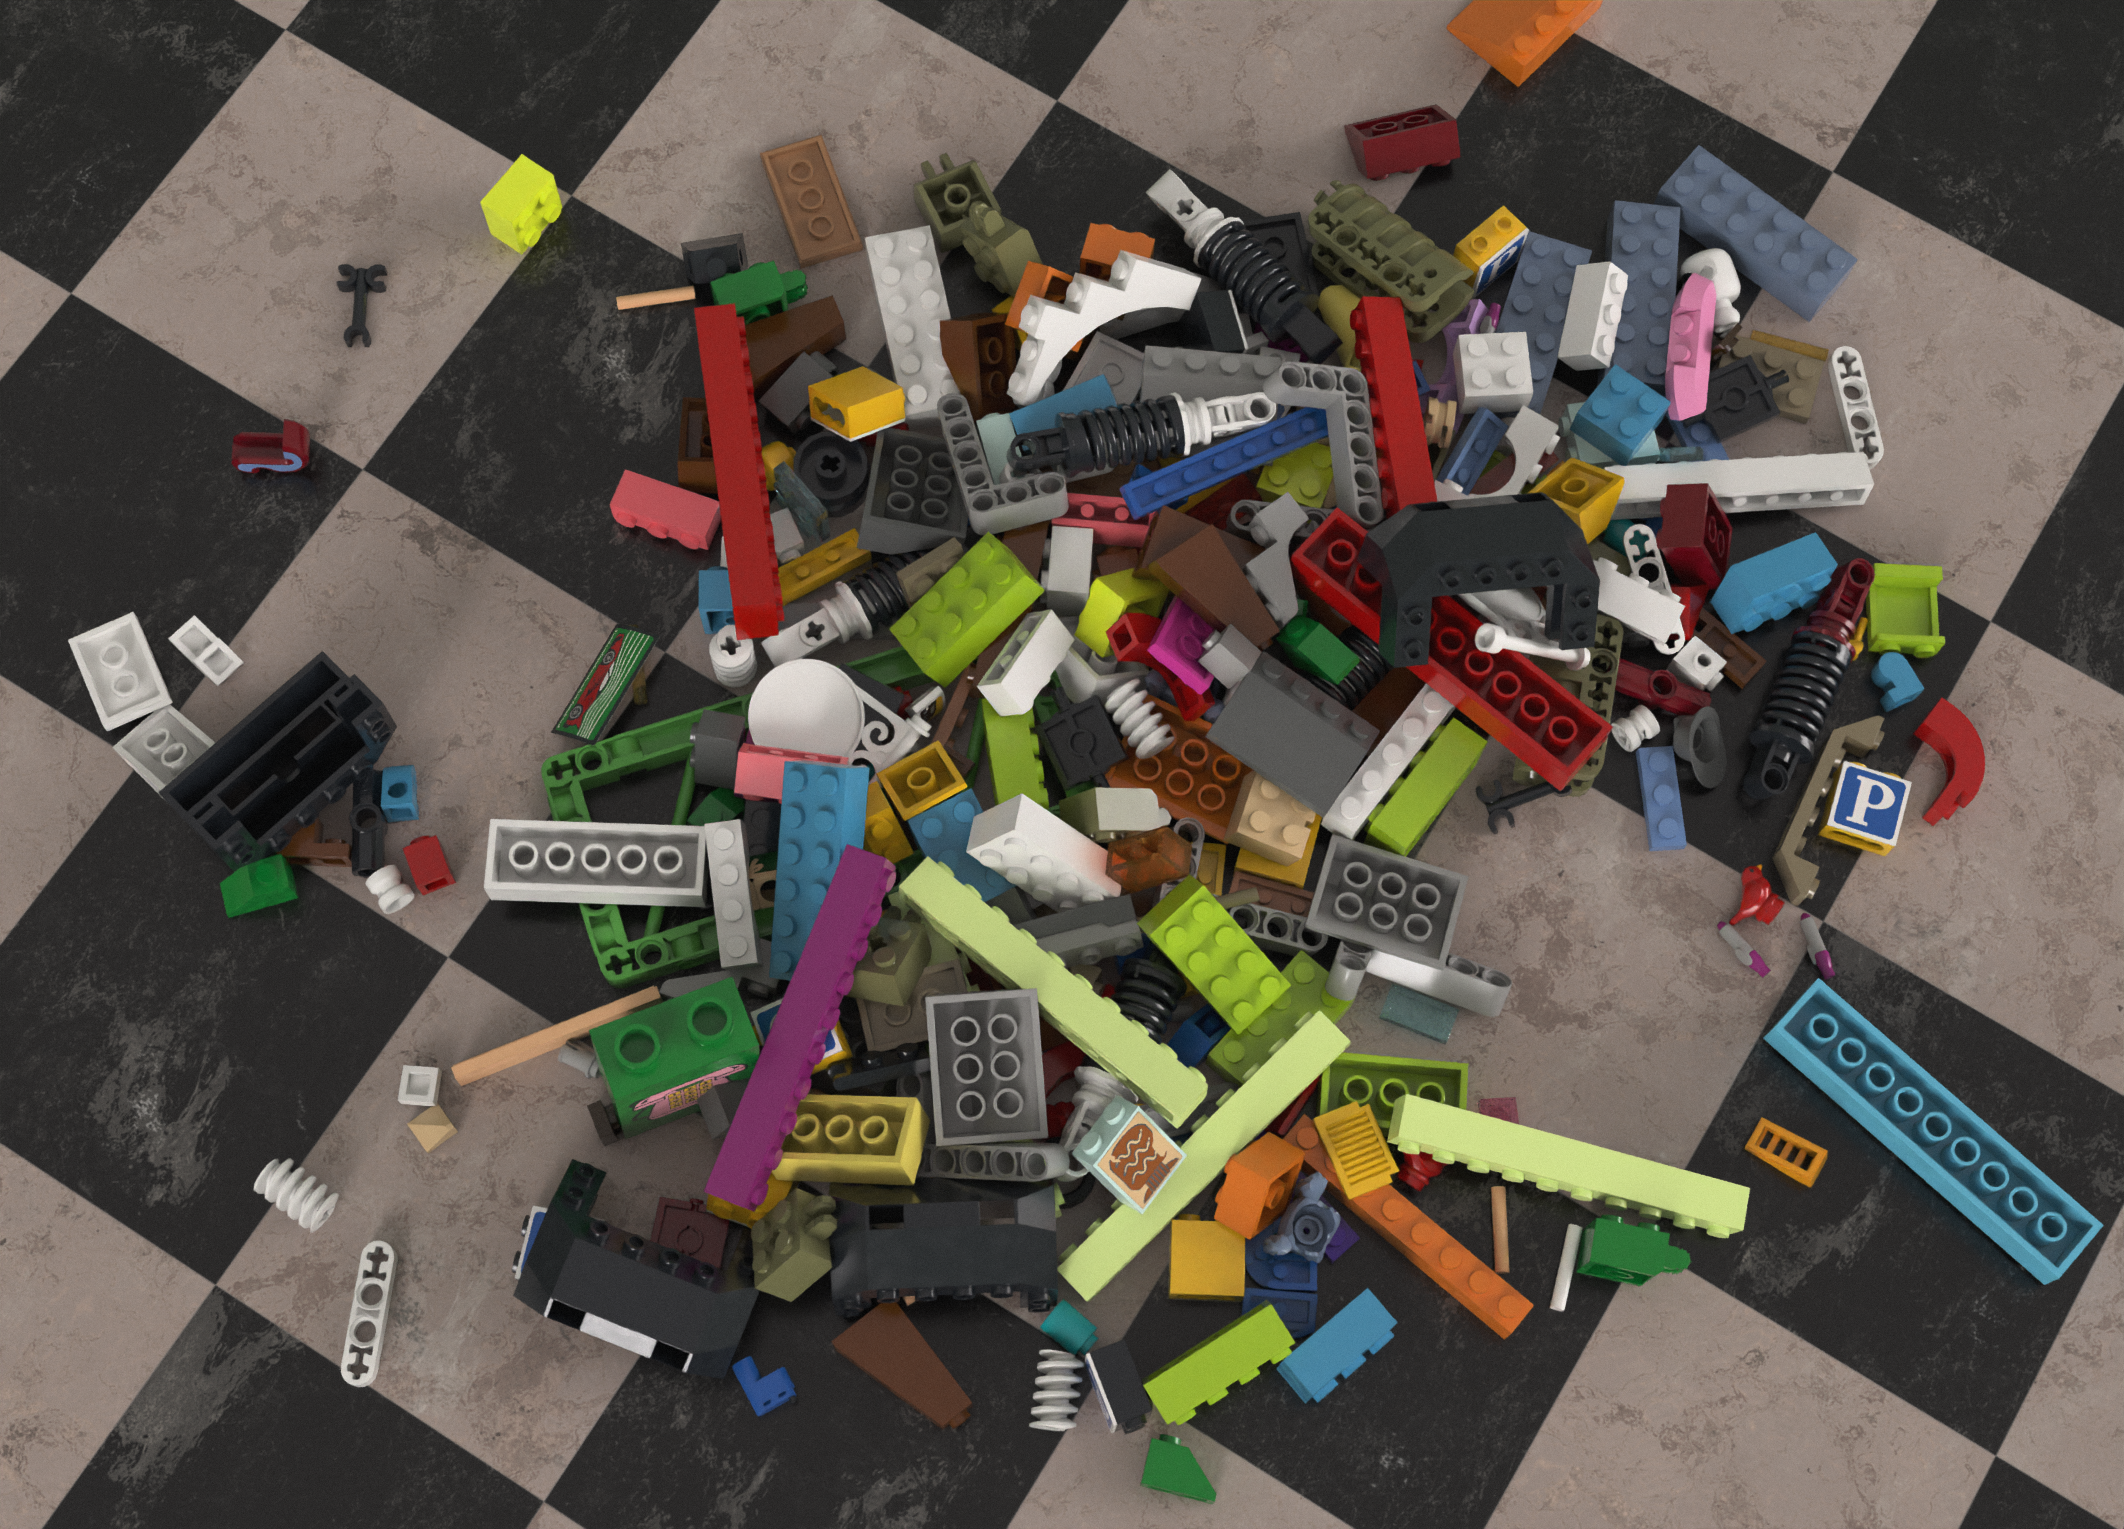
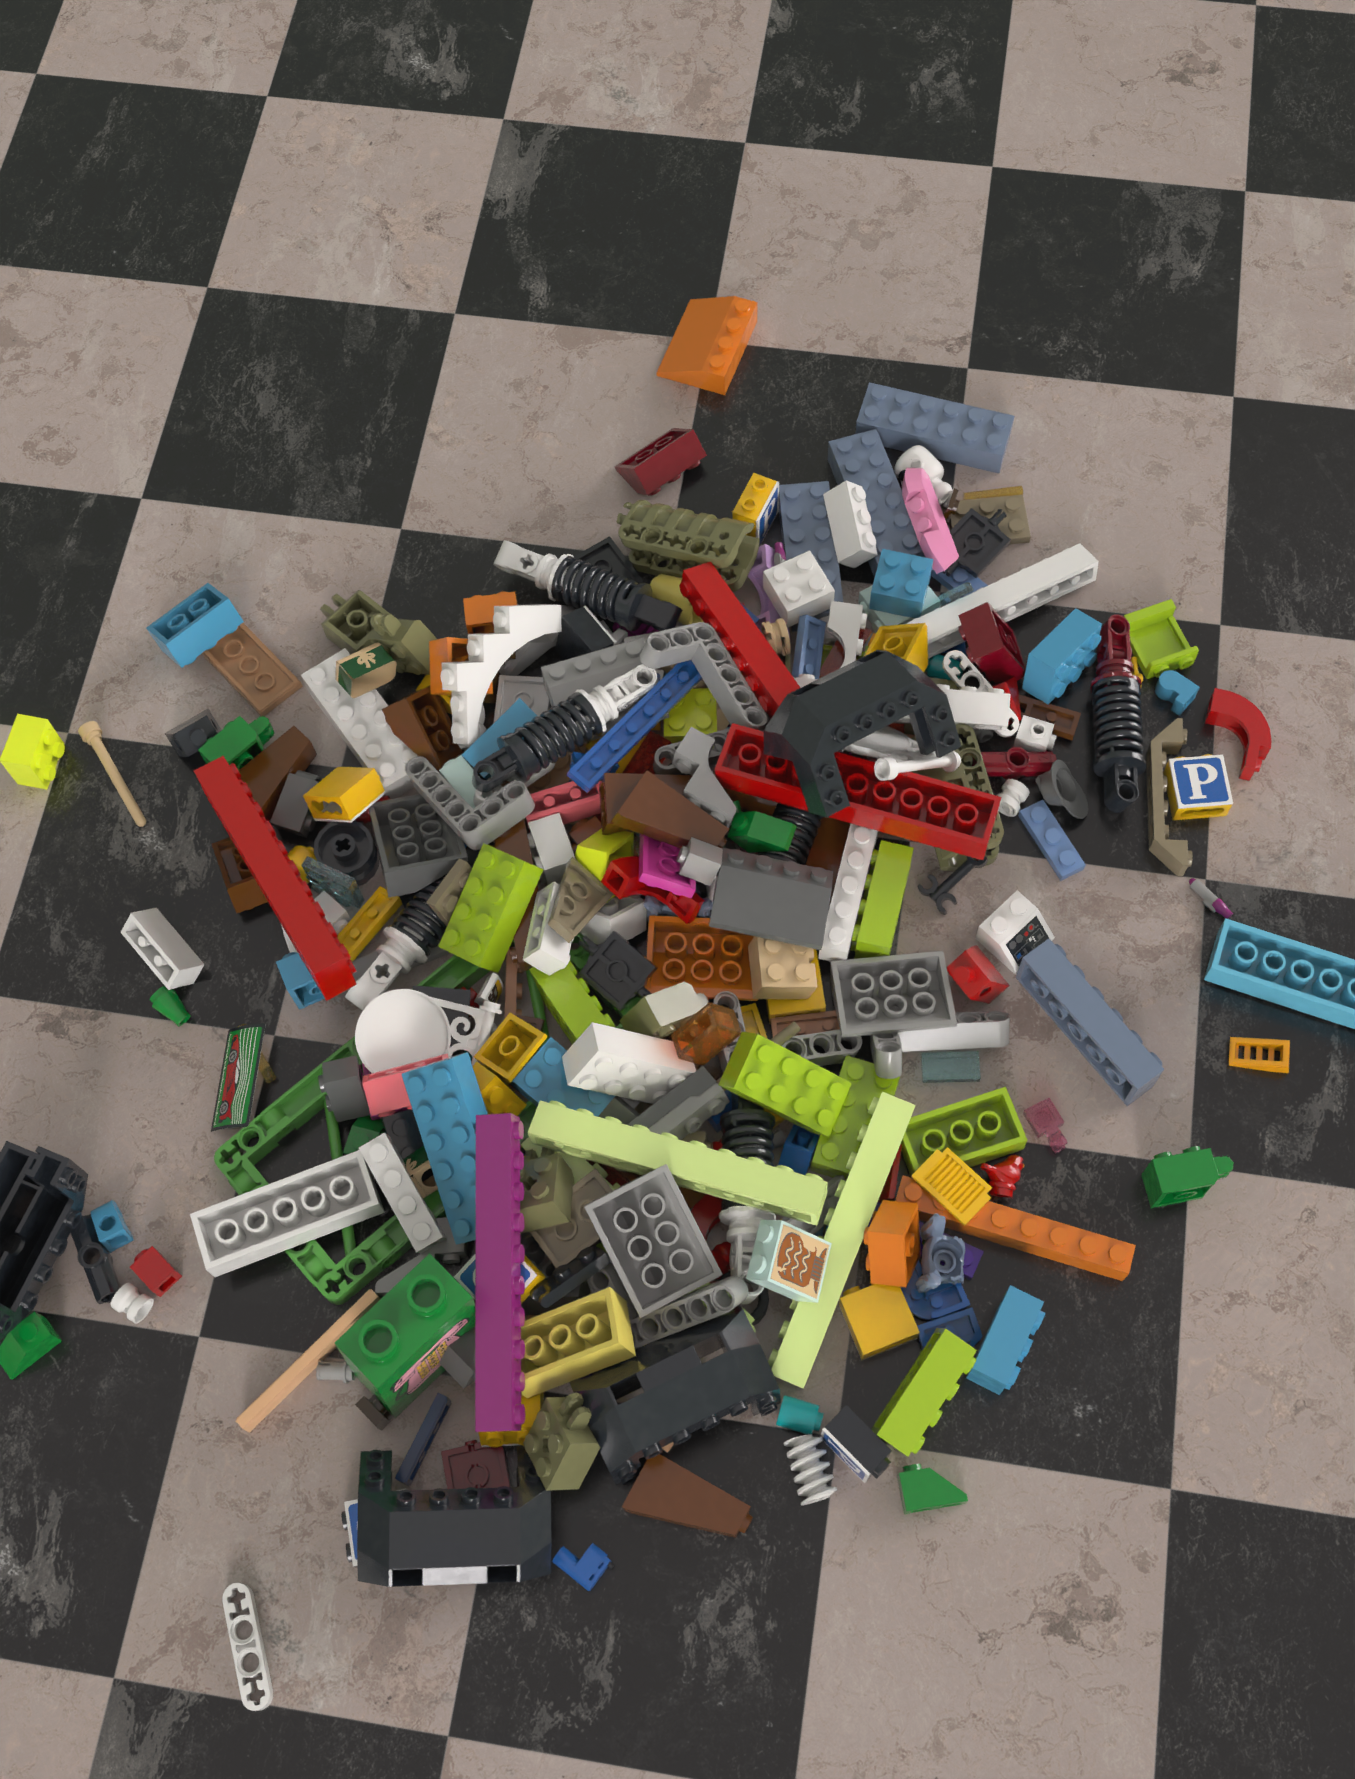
camera: 15 degrees left, 5 degrees down
white piece [254,1158,339,1233] -> none
reddish brown slope [277,818,352,867] -> none
white plate [398,1065,442,1107] -> none
tan slope [407,1103,458,1153] -> none
coral brick [610,469,721,550] -> none
light nougat piece [616,286,696,310] -> none
white piece [709,625,758,688] -> none
white piece [1105,678,1175,759] -> none
yellowish green brick [1387,1094,1750,1238] -> none
light nougat piece [1491,1186,1510,1274] -> none
white piece [1550,1224,1583,1312] -> none
light grey piece [1717,921,1771,978] -> none
red animal [1728,864,1785,926] -> none
white beam [1828,346,1884,470] -> none
none -> tan piece [78,721,146,827]
none -> white brick [121,908,205,990]
none -> dark azure brick [146,583,244,668]
none -> green cone [150,986,191,1027]
none -> piece [335,642,397,698]
none -> dark blue tile [395,1393,452,1486]
none -> dark tan wing [548,857,614,943]
none -> red torso [946,945,1010,1004]
none -> white slope [975,890,1055,975]
none -> sand blue brick [1016,939,1164,1106]

